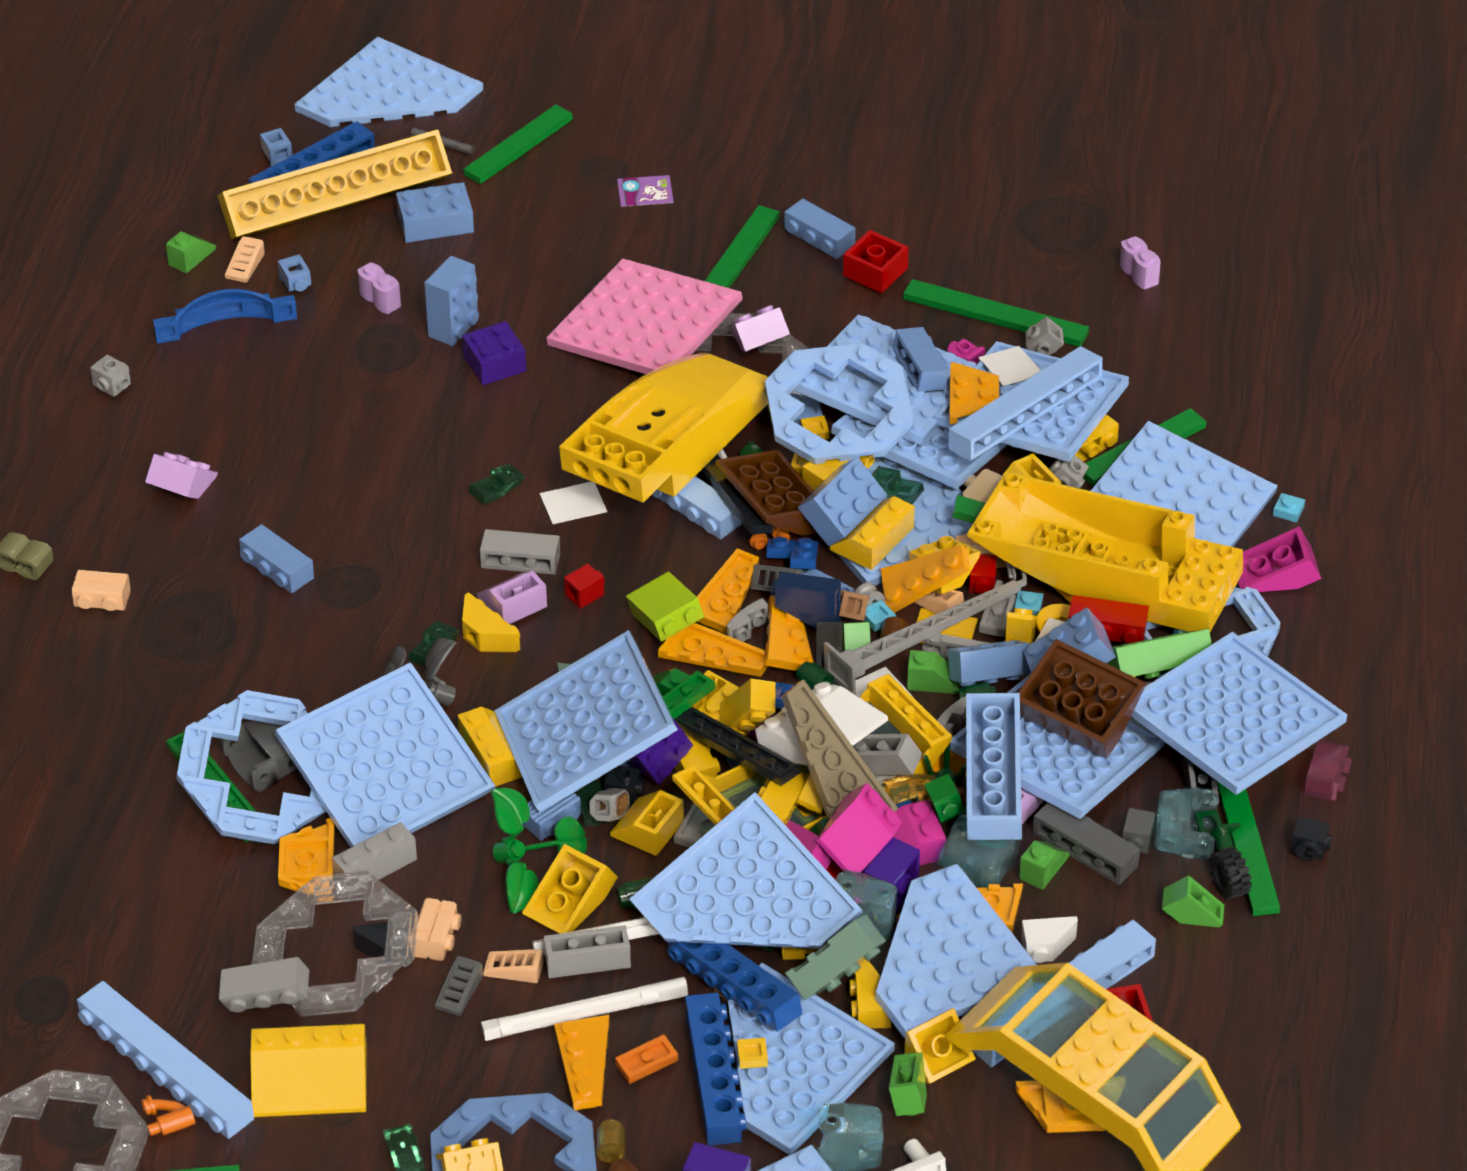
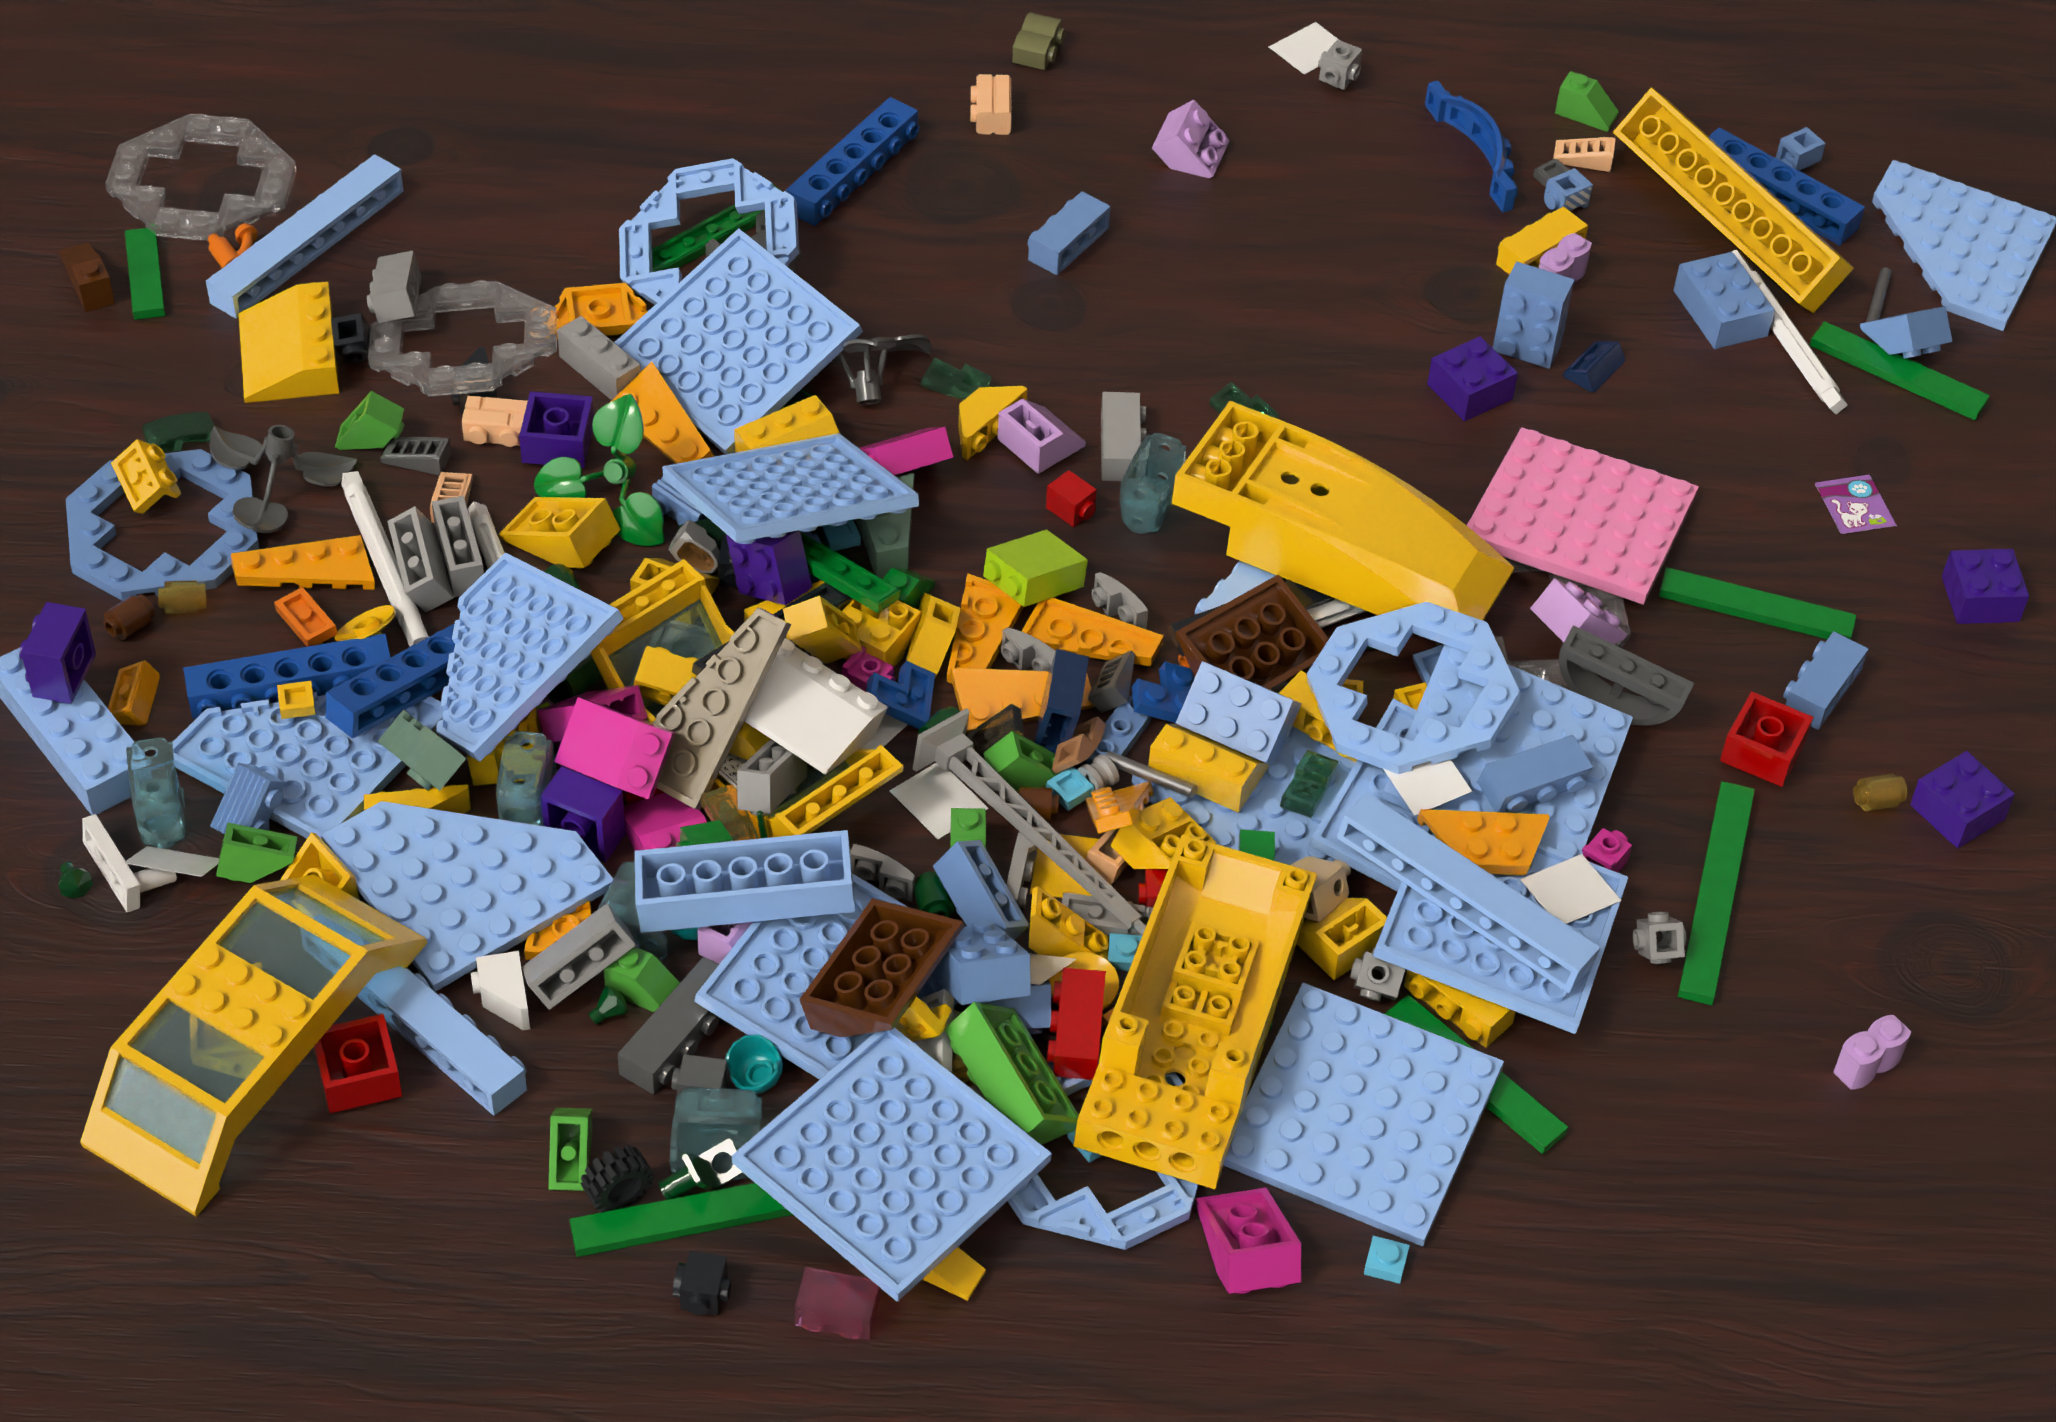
camera: 80 degrees right, 5 degrees up
none -> white sticker [124,846,219,877]
none -> dark grey plant [209,425,357,533]
none -> medium blue brick [210,763,285,834]
none -> black brick [331,313,374,364]
none -> bright green slope [335,391,404,450]
none -> yellow dish [335,605,396,642]
none -> light grey brick [387,506,454,613]
none -> dark purple brick [519,391,594,468]
none -> light grey brick [521,903,636,1010]
none -> dark green rock [588,986,629,1025]
none -> light orange wing [611,361,714,464]
none -> teal hair [725,1034,783,1095]
none -> blue brick [786,97,919,226]
none -> dark pink brick [859,427,953,475]
none -> yellow slope [906,593,961,678]
none -> light grey slope [1091,572,1148,629]
none -> flat silver bar [1105,751,1197,798]
none -> clear light blue piece [1119,433,1187,534]
none -> white sticker [1269,22,1339,74]
none -> white sticker [1383,759,1472,816]
none -> yellow brick [1496,206,1588,275]
none -> dark grey tile [1533,158,1569,187]
none -> dark grey window [1559,625,1694,726]
none -> dark blue slope [1563,341,1625,392]
none -> white piece [1733,250,1848,414]
none -> clear yellow brick [1853,773,1907,811]
none -> medium blue slope [1860,306,1952,358]
none -> dark purple brick [1910,751,2015,849]
none -> dark purple brick [1942,549,2029,624]

